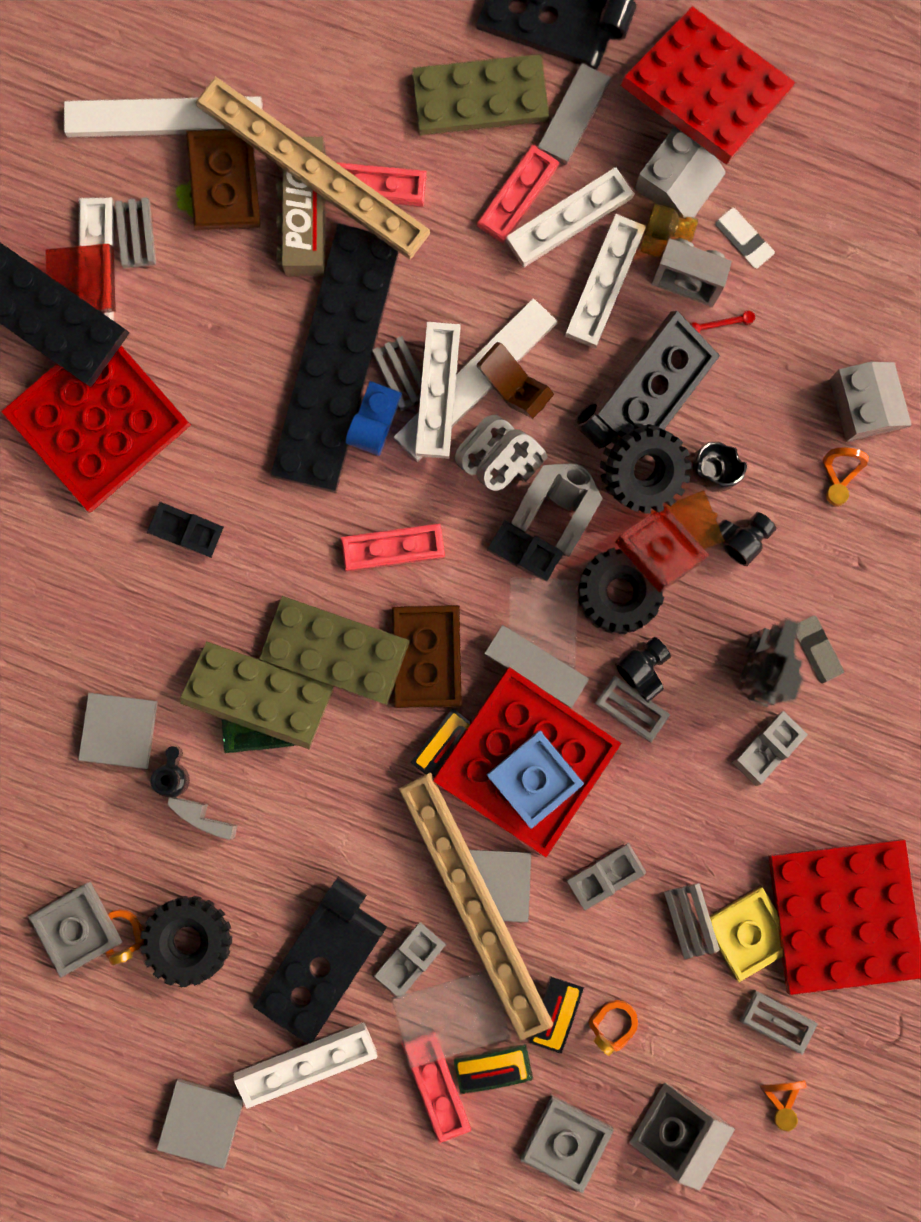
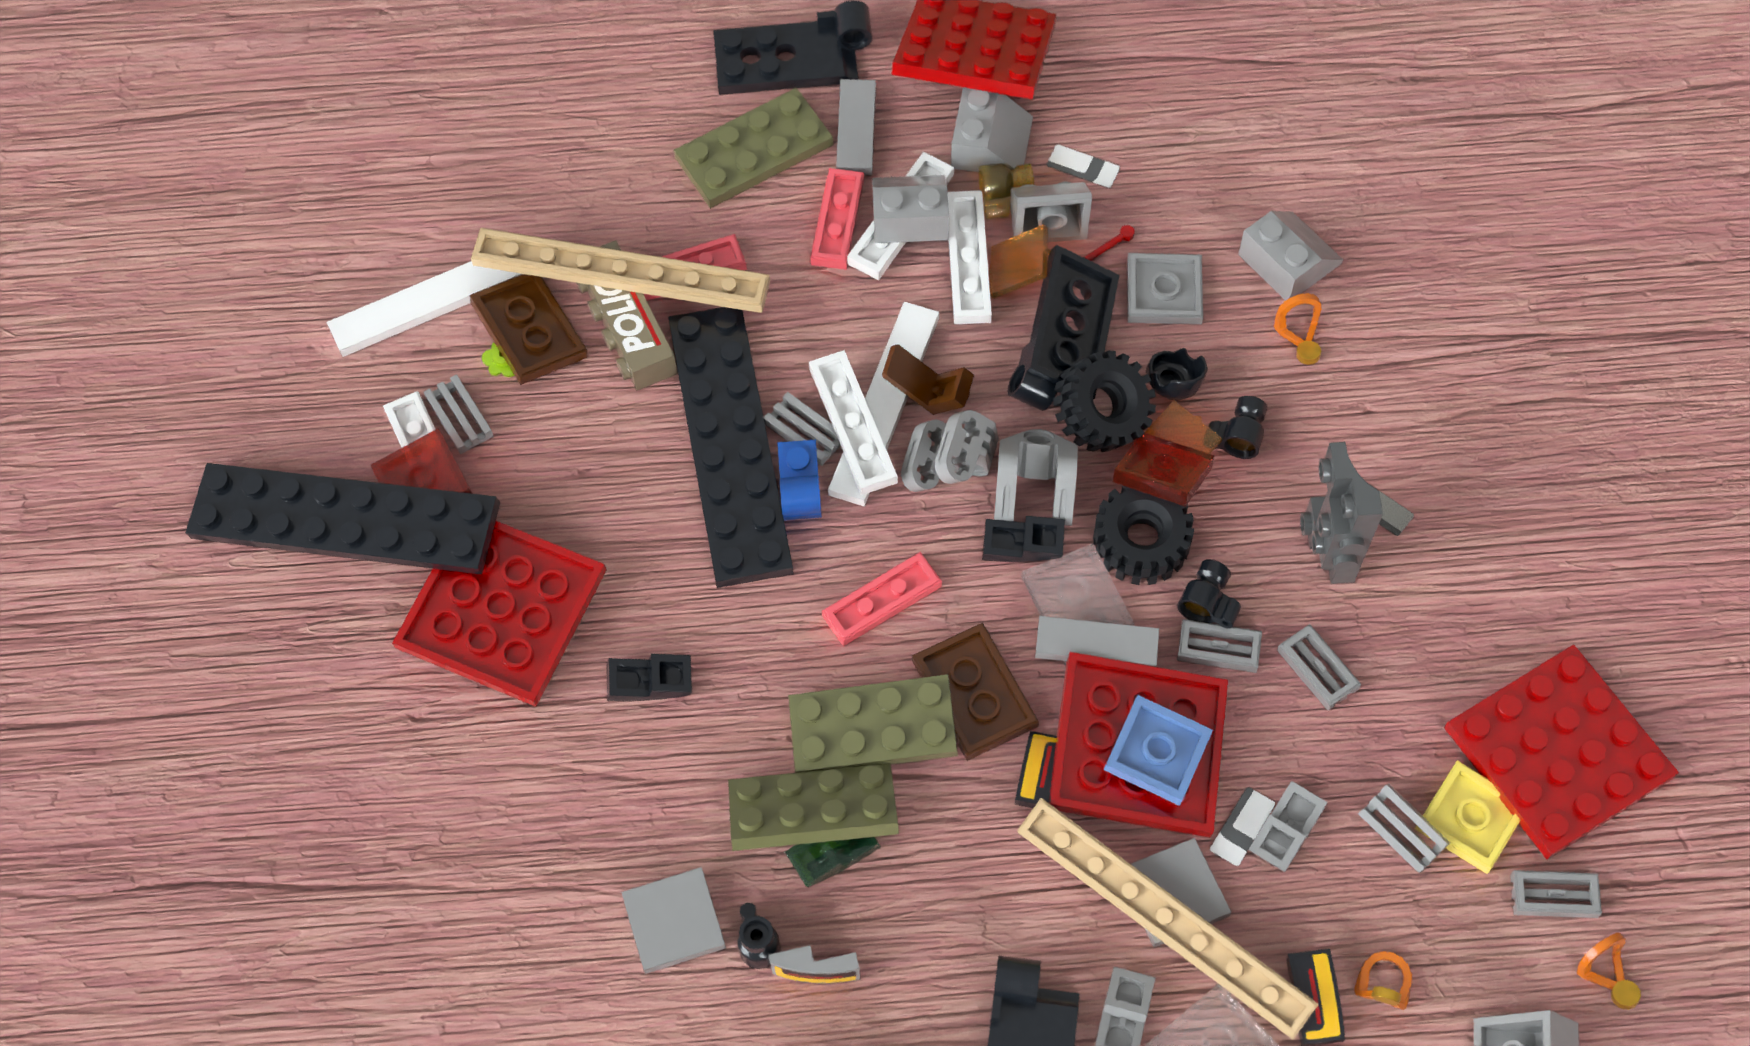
camera: 20 degrees left, 20 degrees down
light grey slope [732,711,808,786] -> none
none -> light grey slope [872,175,949,243]
none -> clear orange piece [988,224,1050,298]
none -> light grey tile [1127,253,1203,325]
none -> white sticker [1210,787,1275,866]
none -> light grey tile [1277,624,1361,711]

